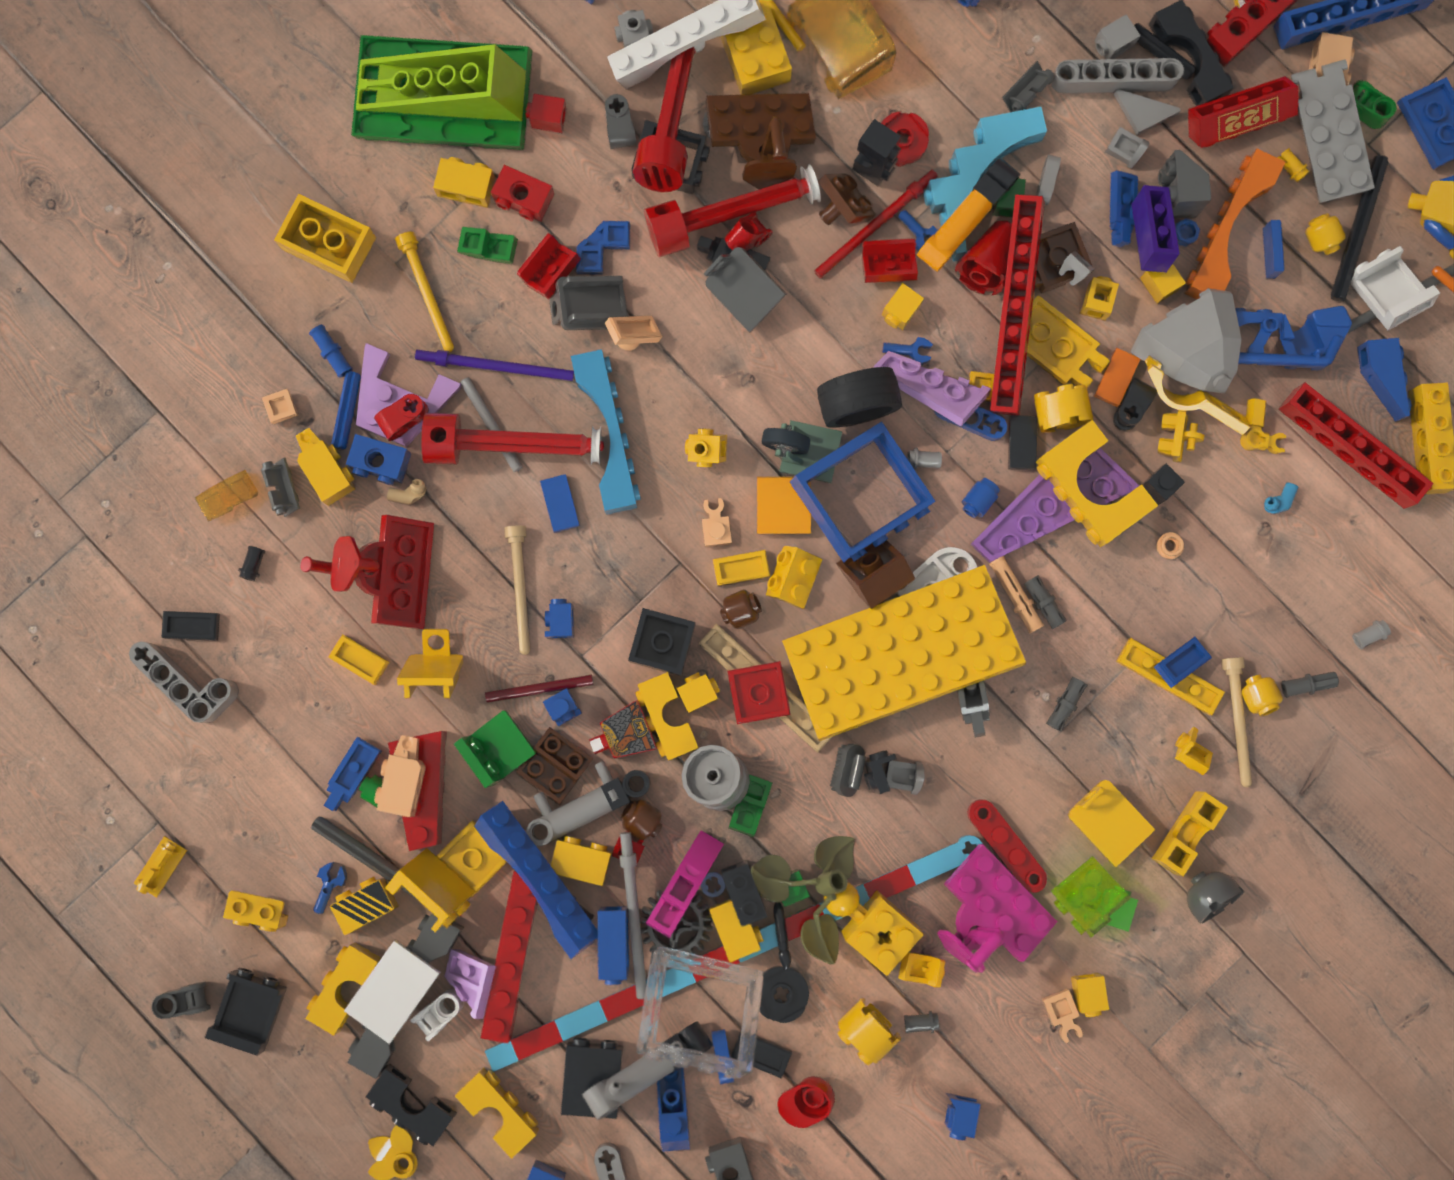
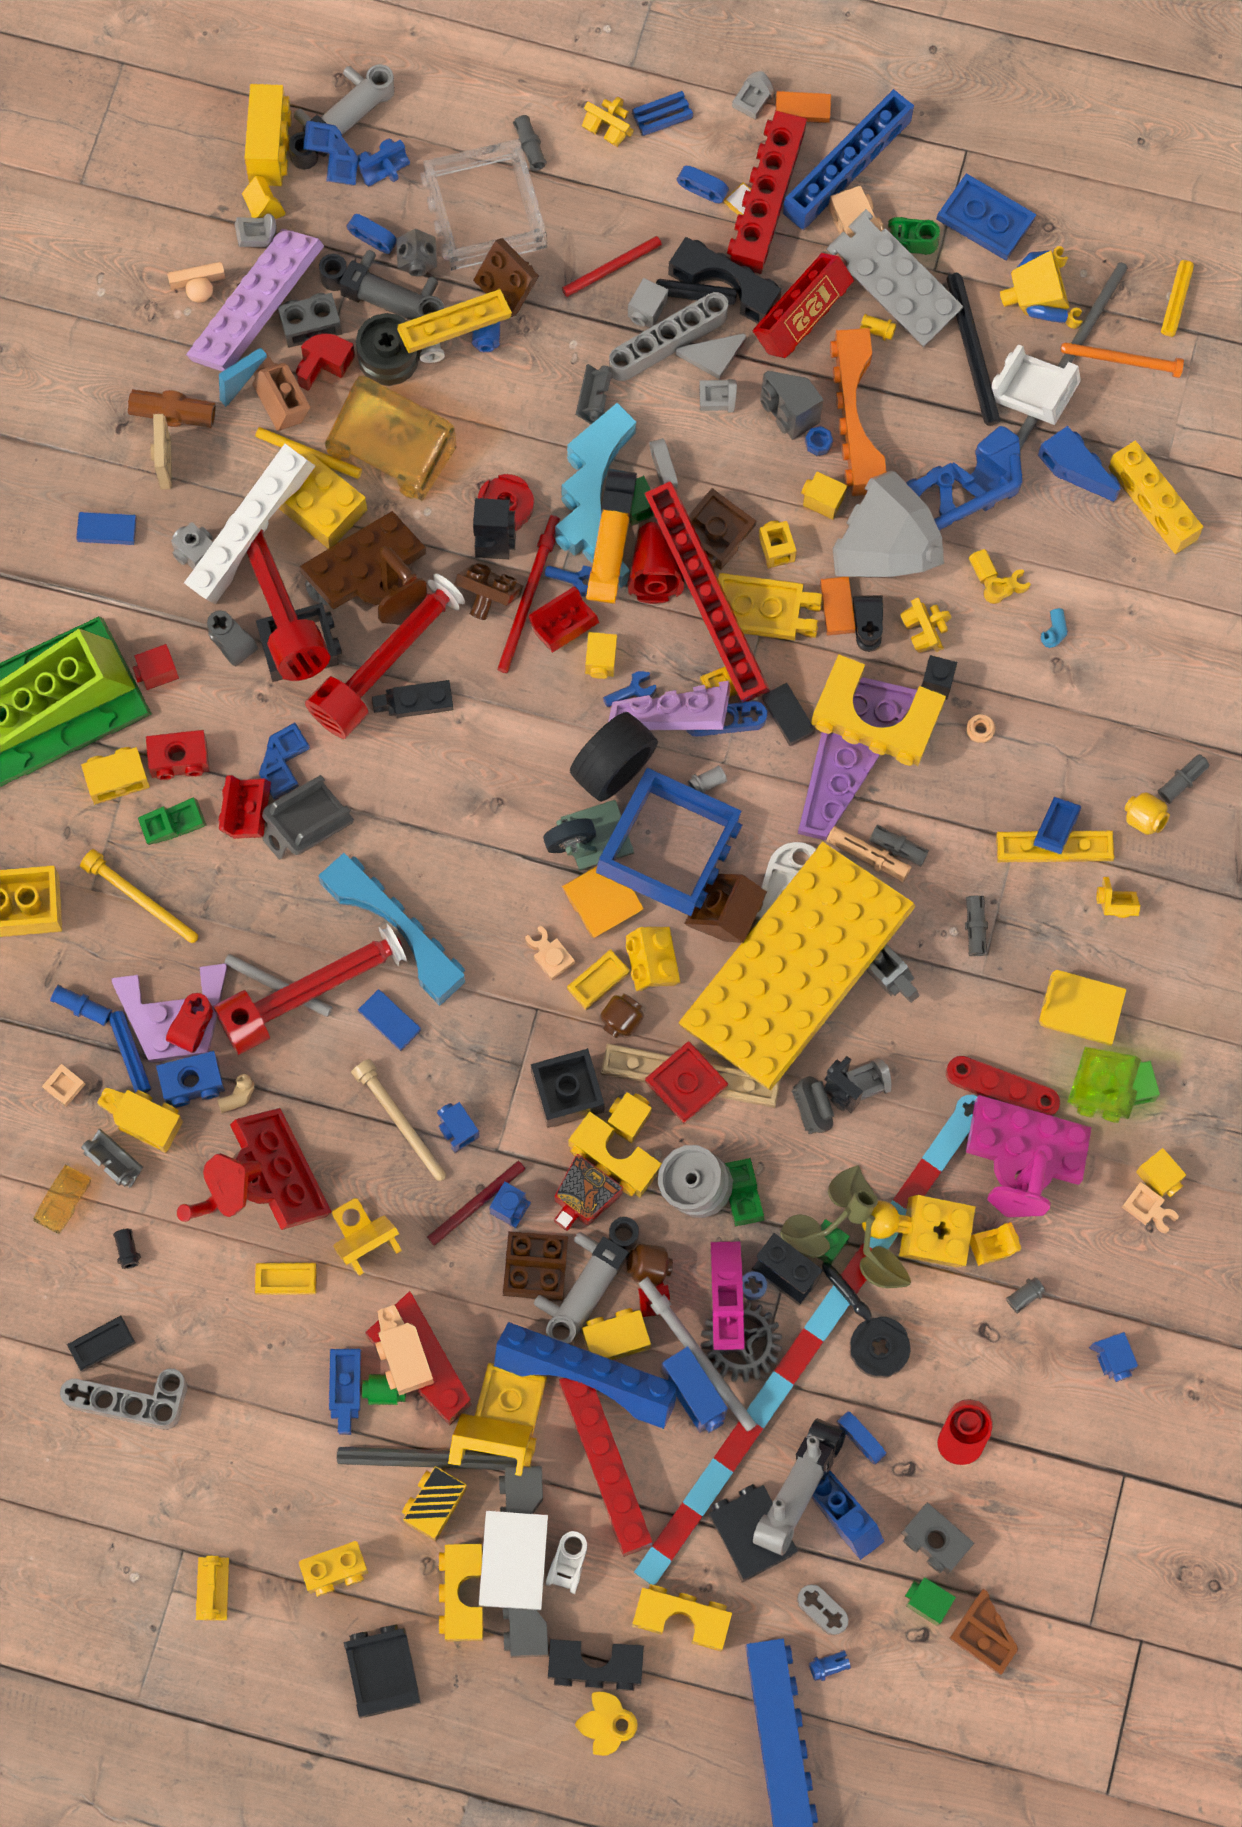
camera: 30 degrees left, 10 degrees down
dark grey piece [151,981,211,1019] -> none
blue bar [313,862,347,914] -> none
dark purple bar [415,349,574,381] -> none
lavender wing [445,949,496,1019] -> none
green bracket [454,710,536,788] -> none
light nougat tile [605,316,662,351] -> none
clear window [636,946,764,1079] -> none
yellow brick [685,428,727,467] -> none
dark grey piece [704,247,787,332] -> none
yellow brick [709,899,764,962] -> none
red piece [725,212,773,251] -> none
black tile [731,1030,792,1079] -> none
yellow brick [837,998,901,1066] -> none
blue brick [961,478,1000,518] -> none
yellow brick [1034,384,1094,433] -> none
light grey tile [1059,251,1095,286] -> none
blue hinge [1110,170,1138,247] -> none
dark purple brick [1131,185,1180,272] -> none
yellow piece [1145,356,1250,435] -> none
yellow arch [1152,791,1228,876] -> none
dark grey cylinder [1187,871,1244,924] -> none
tan piece [1221,657,1252,788] -> none
blue tile [1262,220,1285,279] -> none
red brick [1278,382,1434,509] -> none
yellow head [1305,213,1346,255] -> none
light grey pin [1352,620,1391,650] -> none

